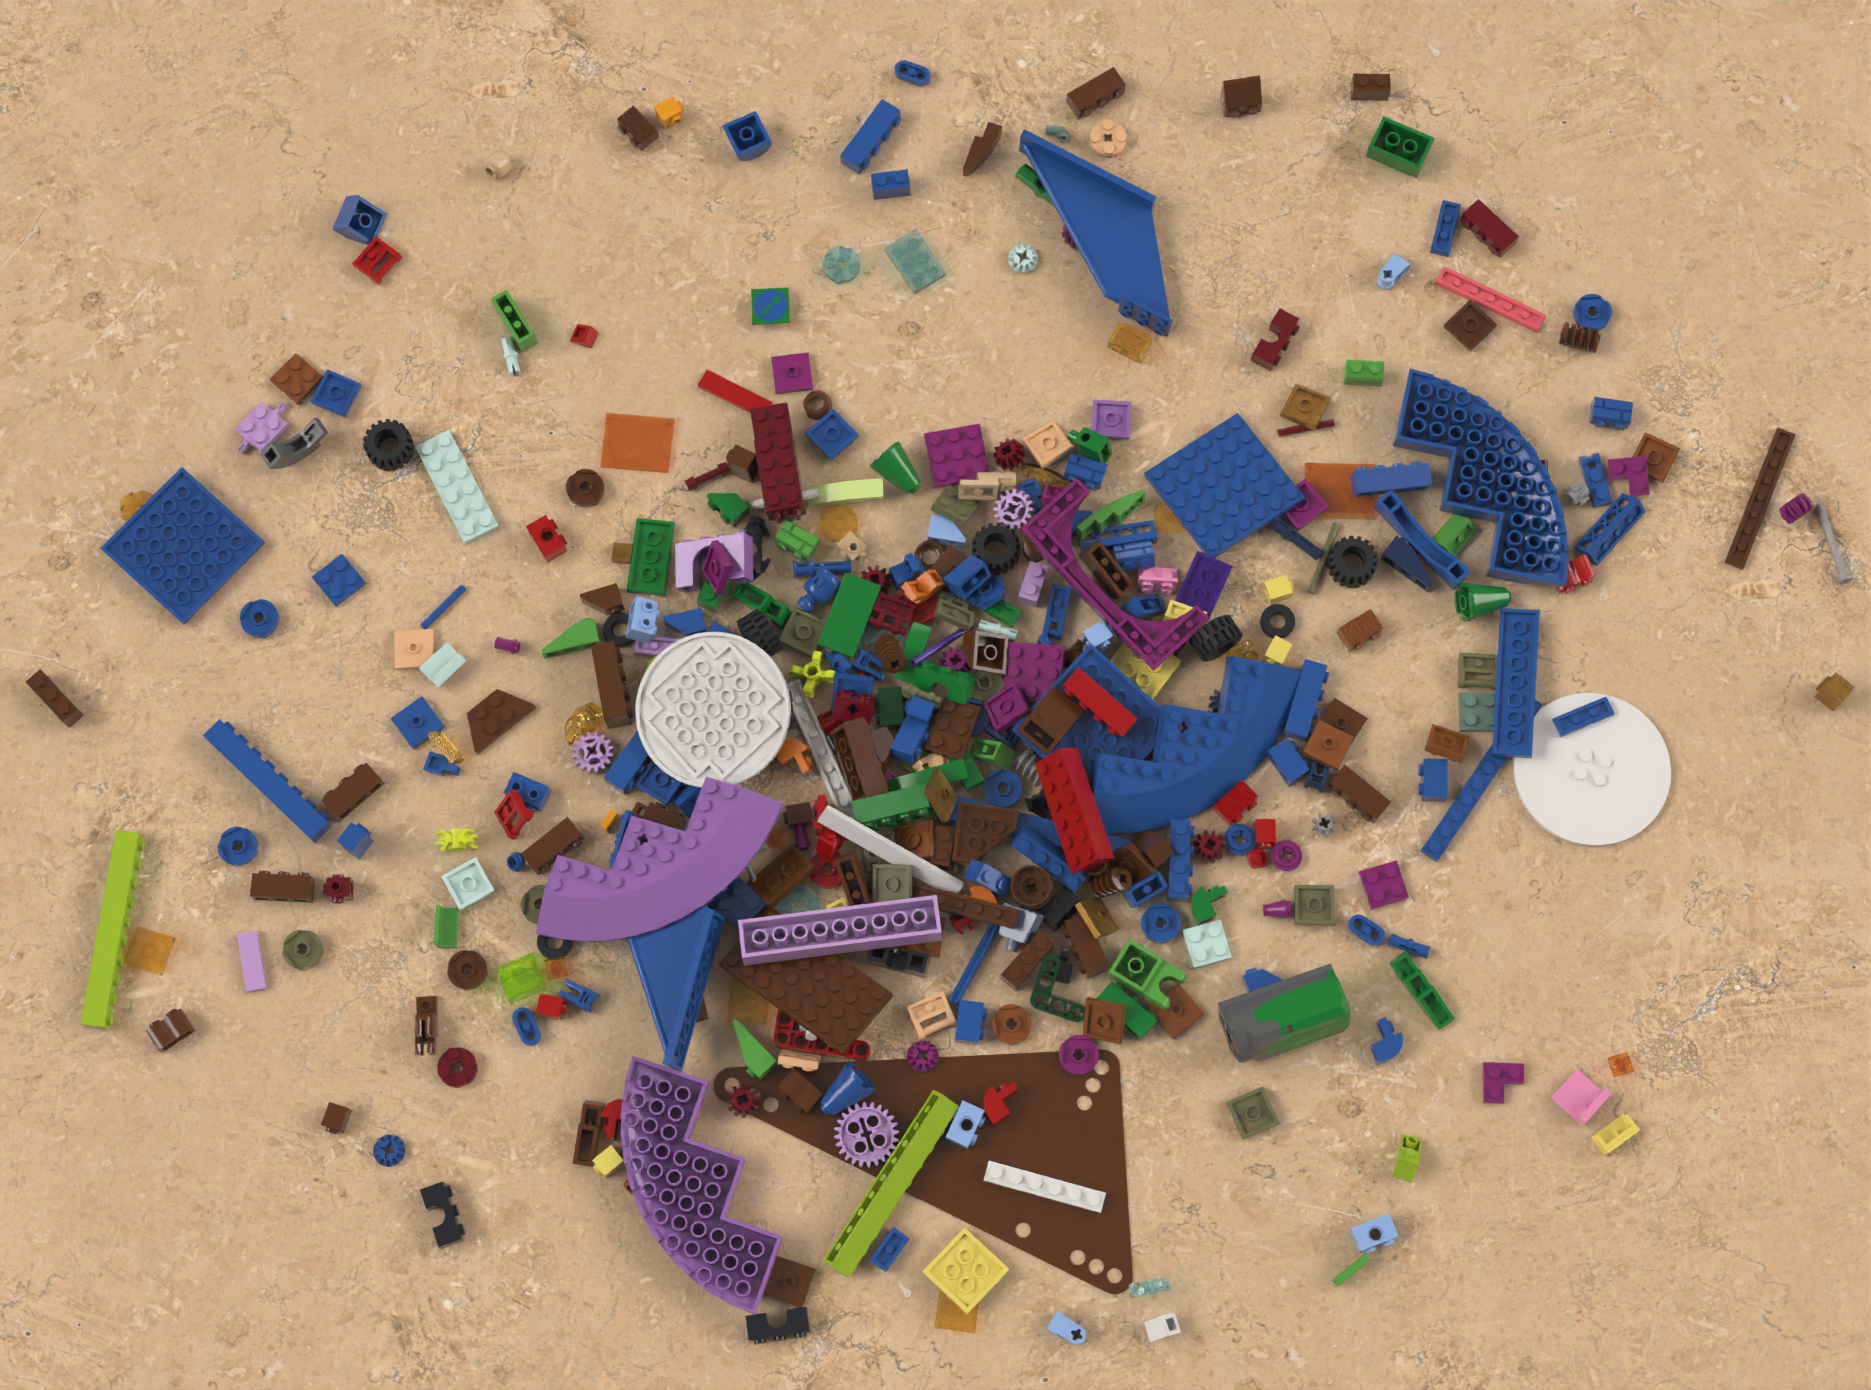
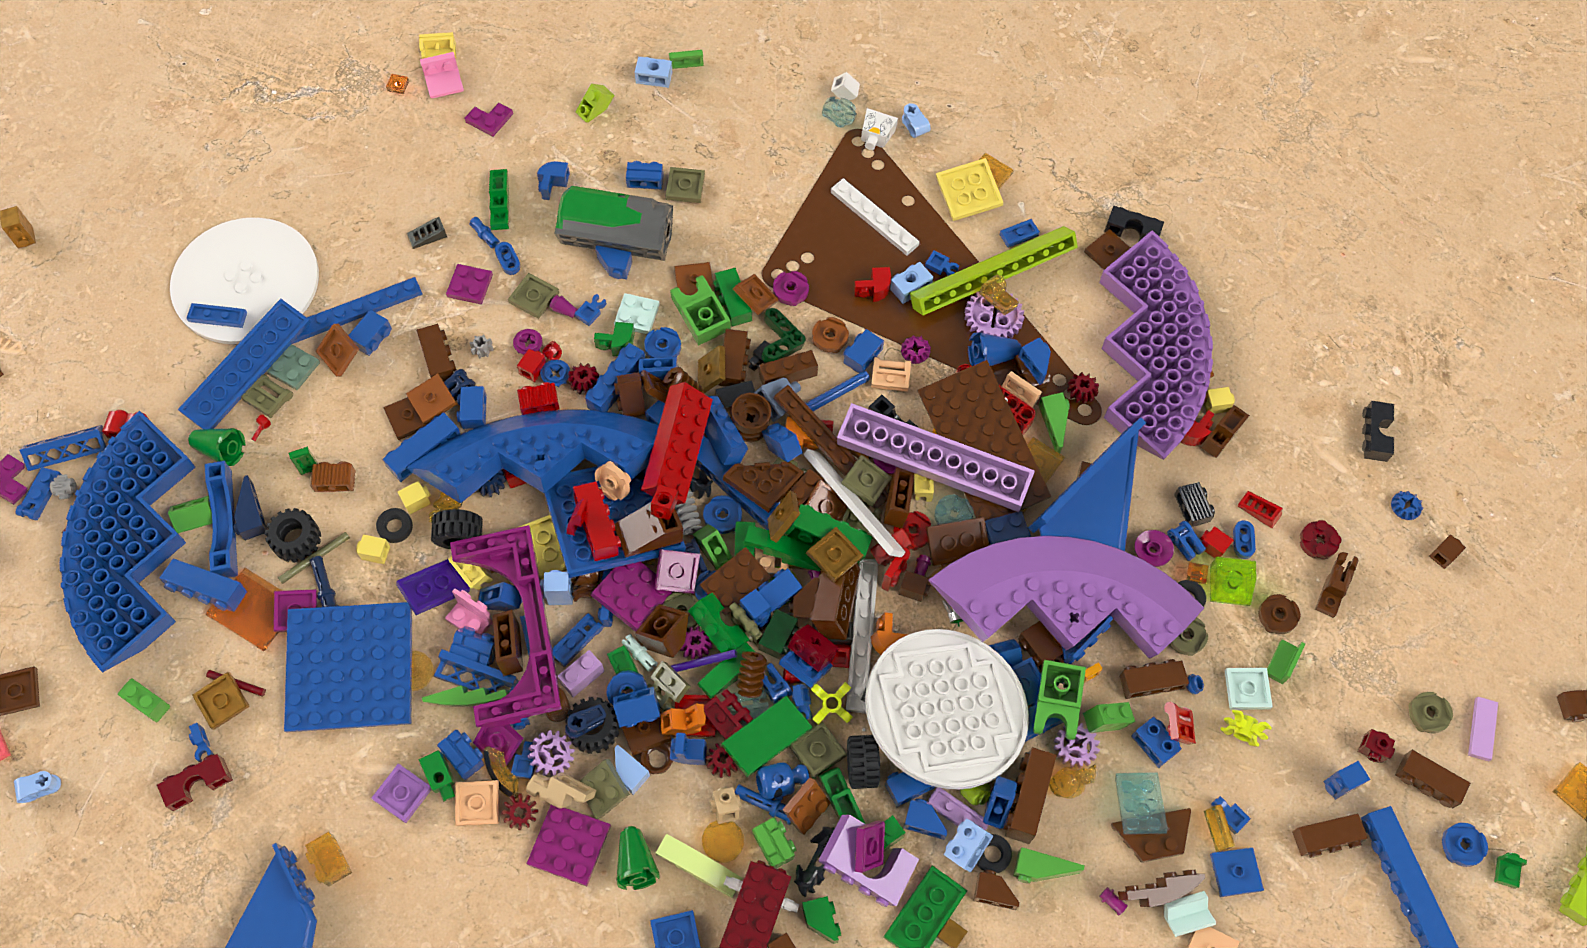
camera: 155 degrees left, 10 degrees down
none -> blue plate [189,723,213,762]
none -> red hand [251,414,271,441]
none -> green plate [289,446,318,475]
none -> pearl dark grey slope [407,217,447,249]
none -> dark blue piece [565,705,606,738]
none -> red slope [567,499,588,536]
none -> blue plate [574,294,607,326]
none -> light nougat plate [595,461,631,501]
none -> blue brick [626,161,664,189]
none -> red brick [651,485,678,520]
none -> dark orange plate [782,778,831,835]
none -> pearl gold plate [806,527,864,582]
none -> white torso [861,108,898,150]
none -> blue plate [925,251,959,276]
none -> clear yellow plate [979,274,1019,315]
none -> blue brick [983,776,1017,829]
none -> blue slope [1018,338,1051,384]
none -> bright green brick [1033,660,1086,741]
none -> bright green brick [1083,702,1135,733]
none -> clear light blue plate [1115,773,1168,834]
none -> slope [1118,869,1205,907]
none -> magenta dish [1134,530,1174,567]
none -> black brick [1174,482,1215,527]
none -> red slope [1238,491,1283,528]
none -> green bracket [1494,852,1527,889]

